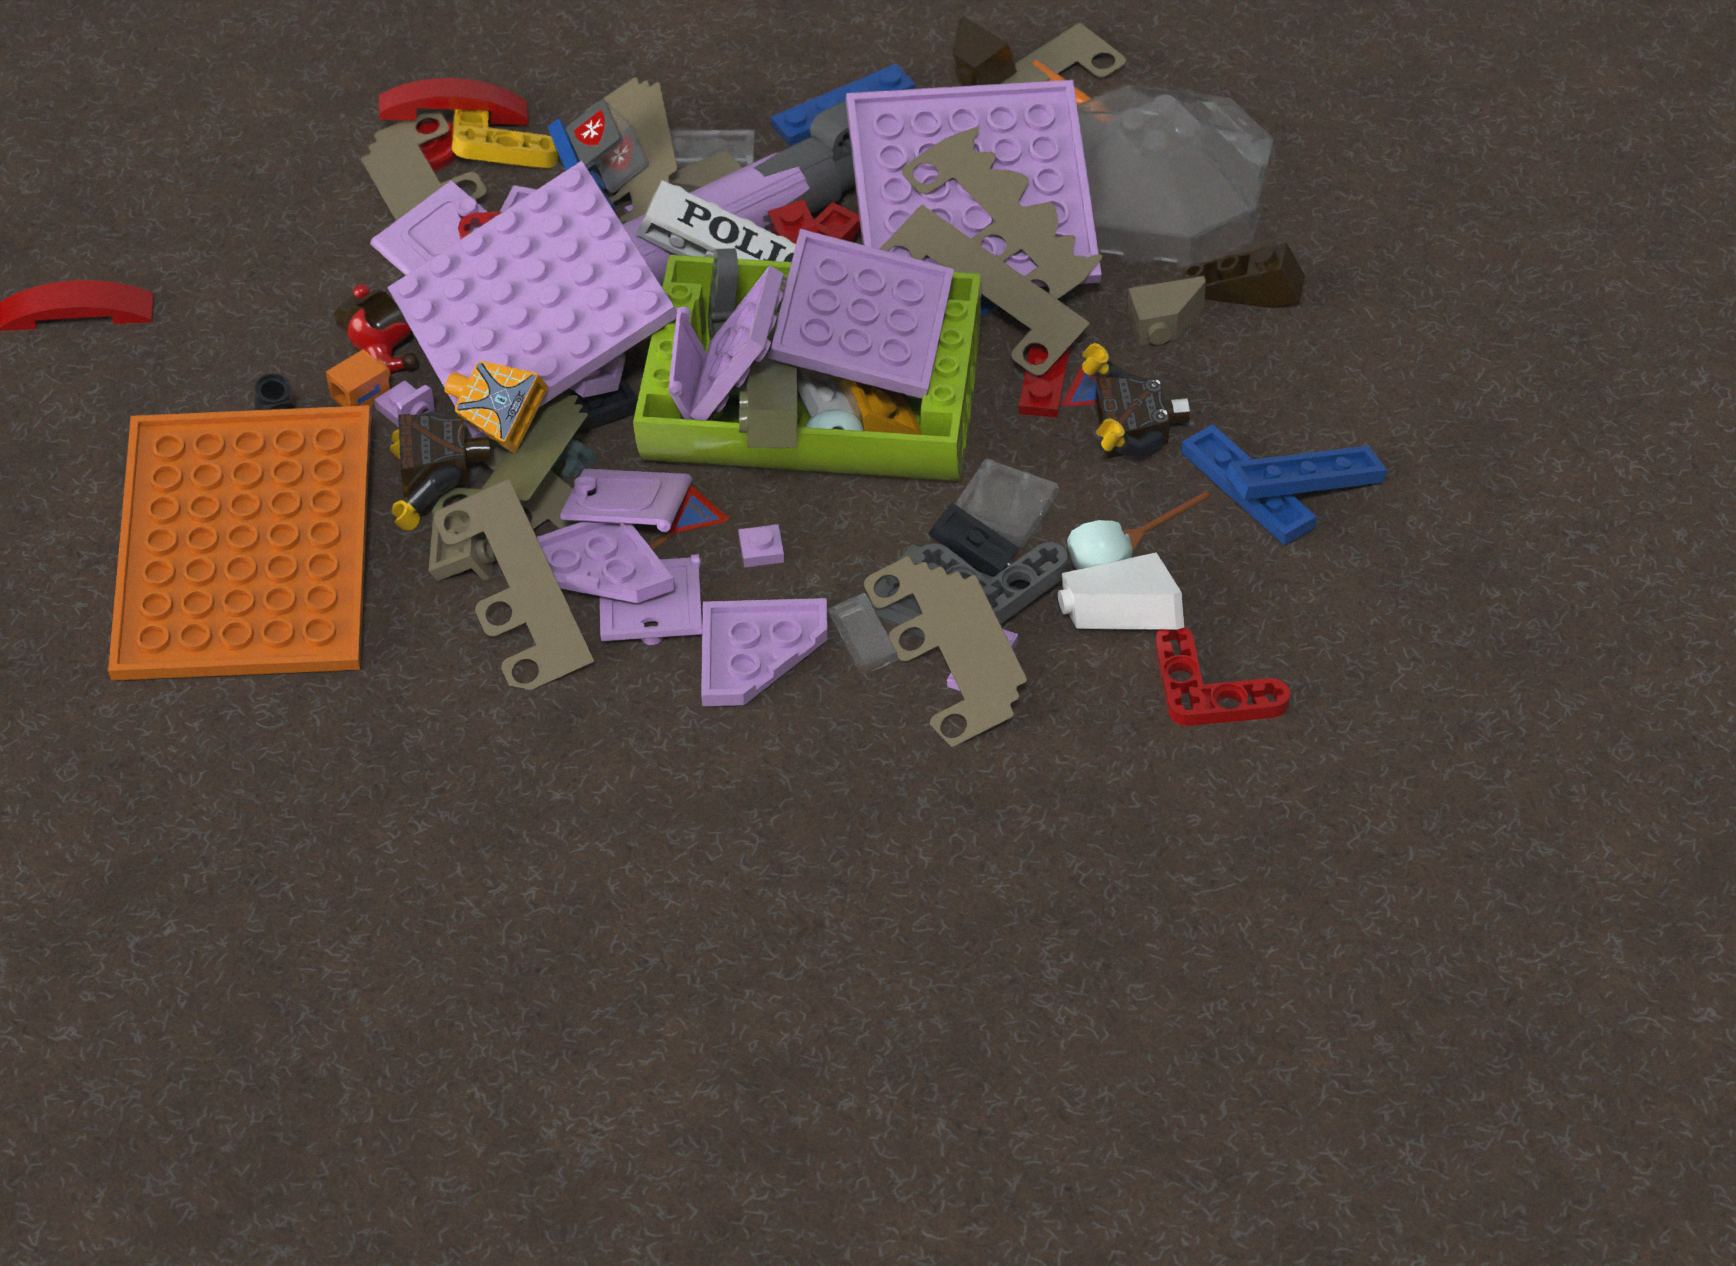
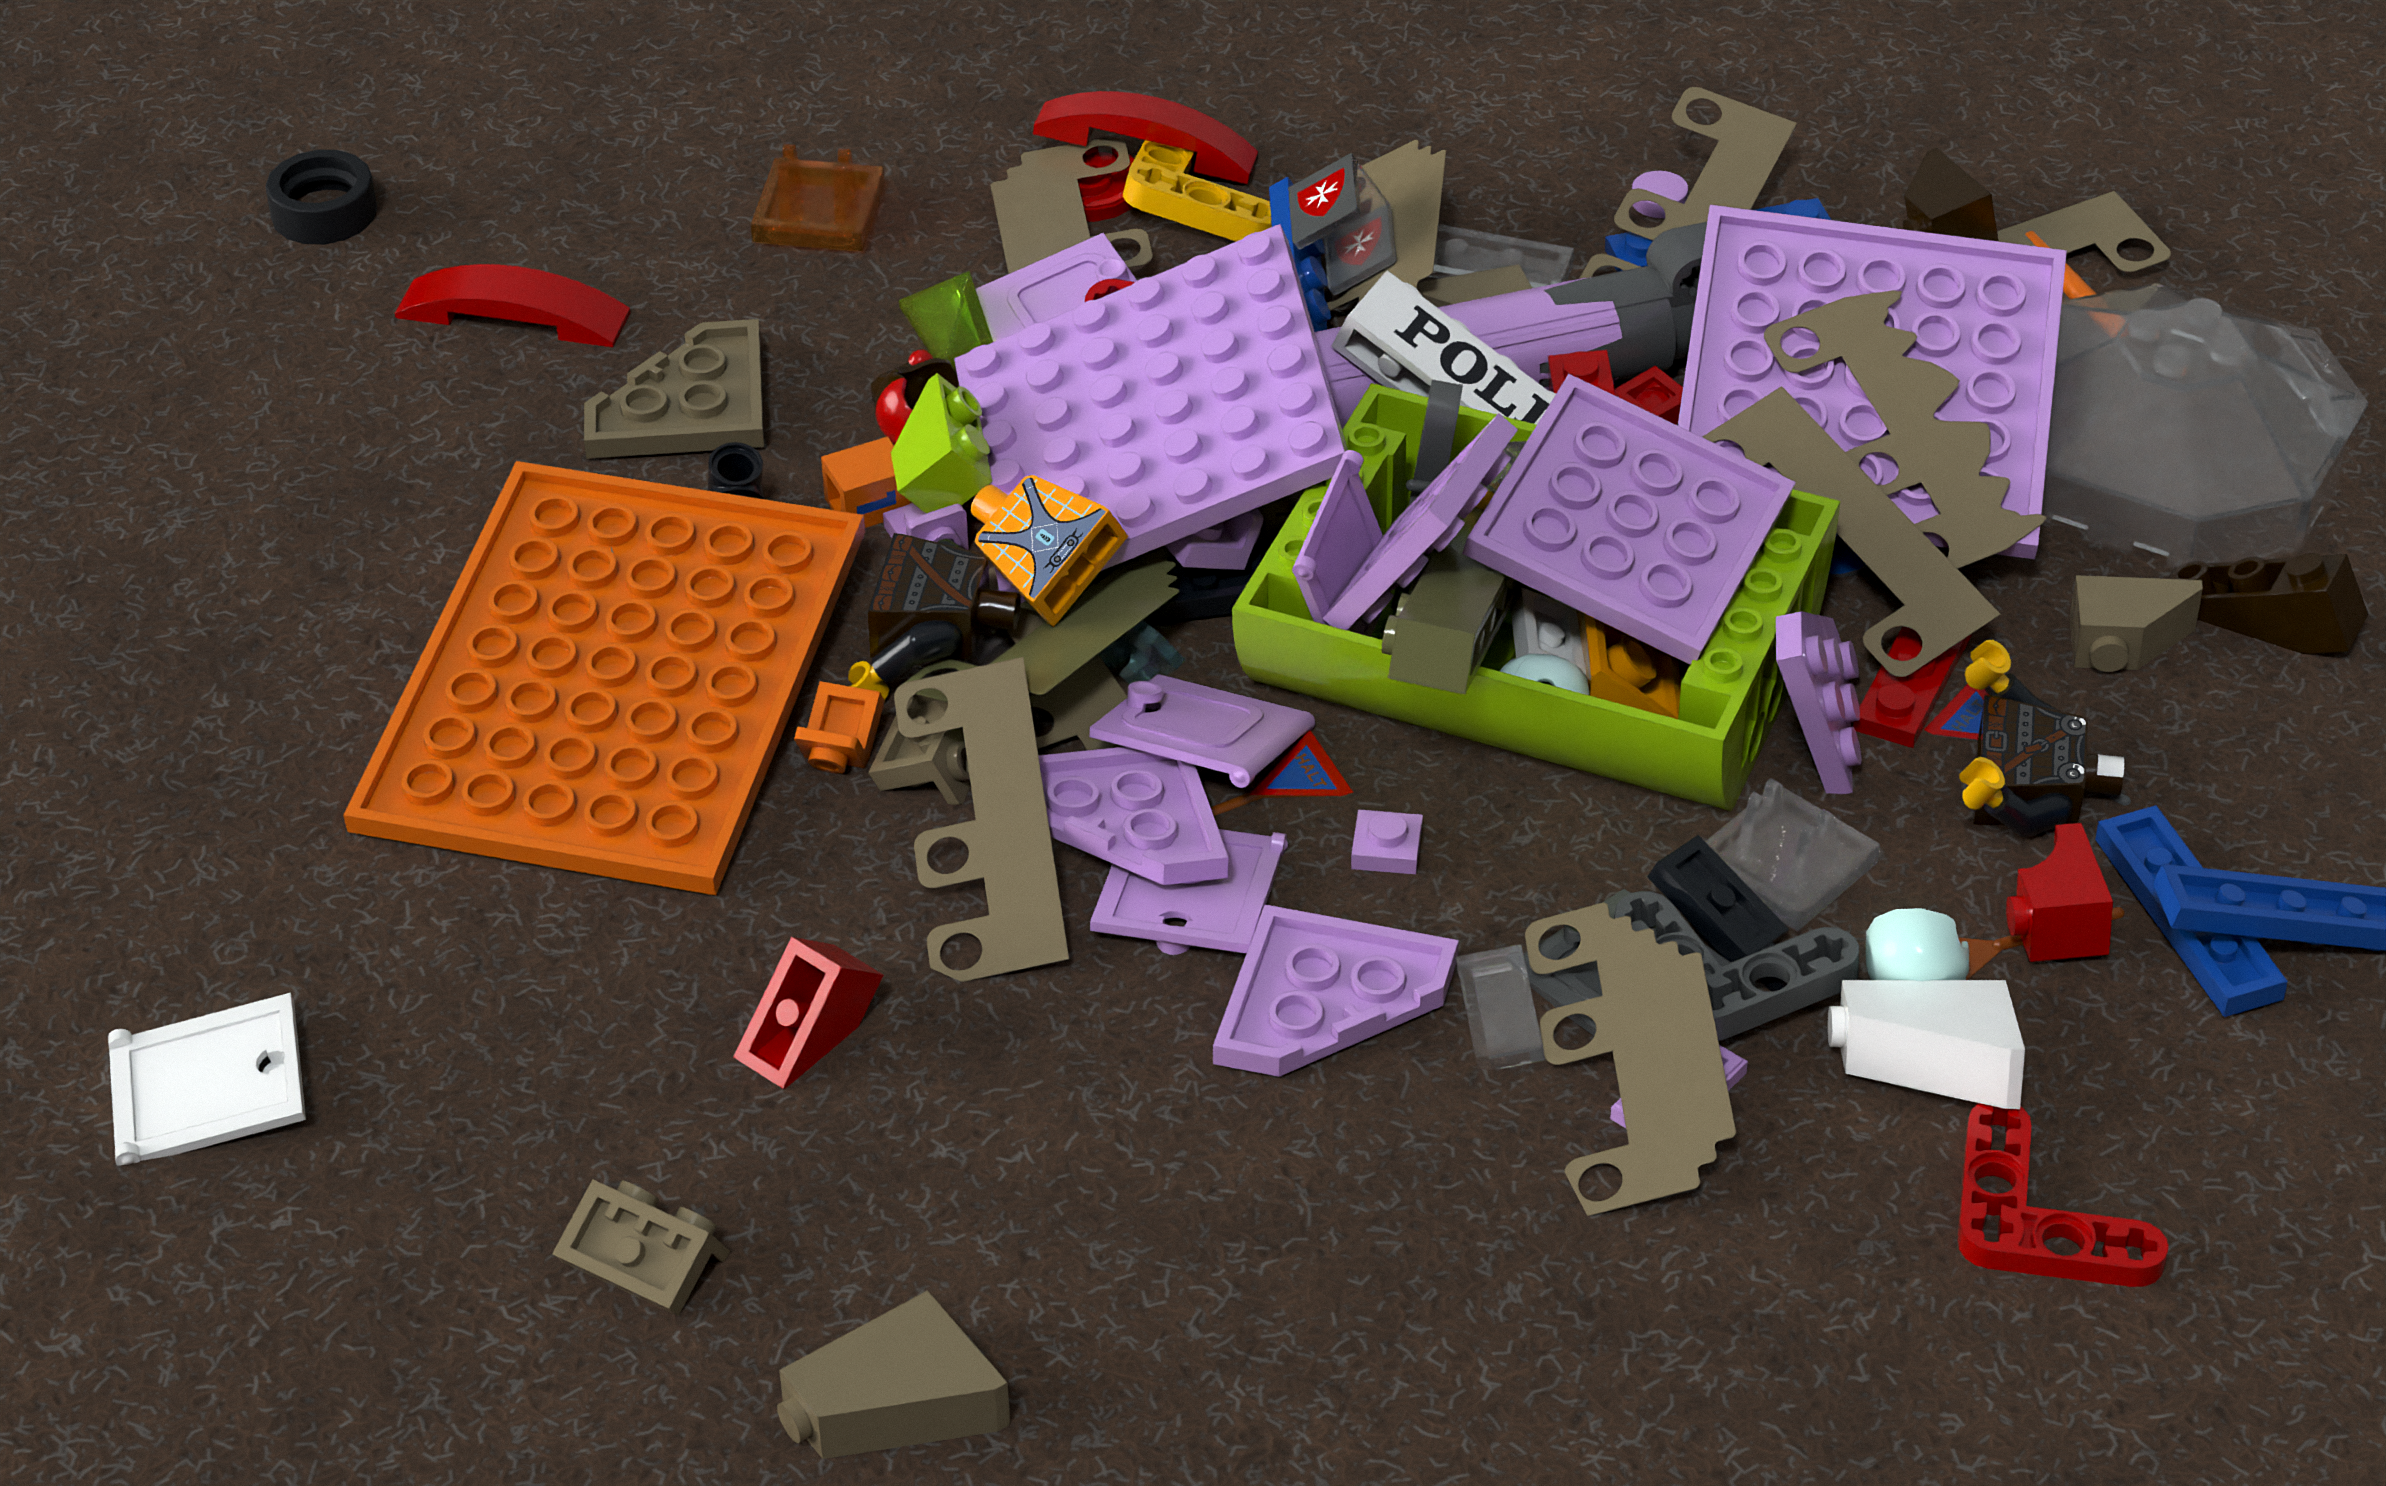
camera: 15 degrees right, 5 degrees down
none -> white container [108,992,306,1166]
none -> dark tan bracket [552,1179,730,1316]
none -> dark tan plate [584,319,764,459]
none -> red slope [733,937,884,1089]
none -> clear orange plate [751,144,885,251]
none -> dark tan slope [777,1290,1010,1459]
none -> orange bracket [794,681,885,773]
none -> lime slope [891,373,993,513]
none -> clear neon green slope [899,271,993,368]
none -> dark tan piece [1579,87,1797,279]
none -> lavender tile [1632,171,1688,218]
none -> lavender plate [1776,611,1861,794]
none -> red arch [2006,823,2113,962]

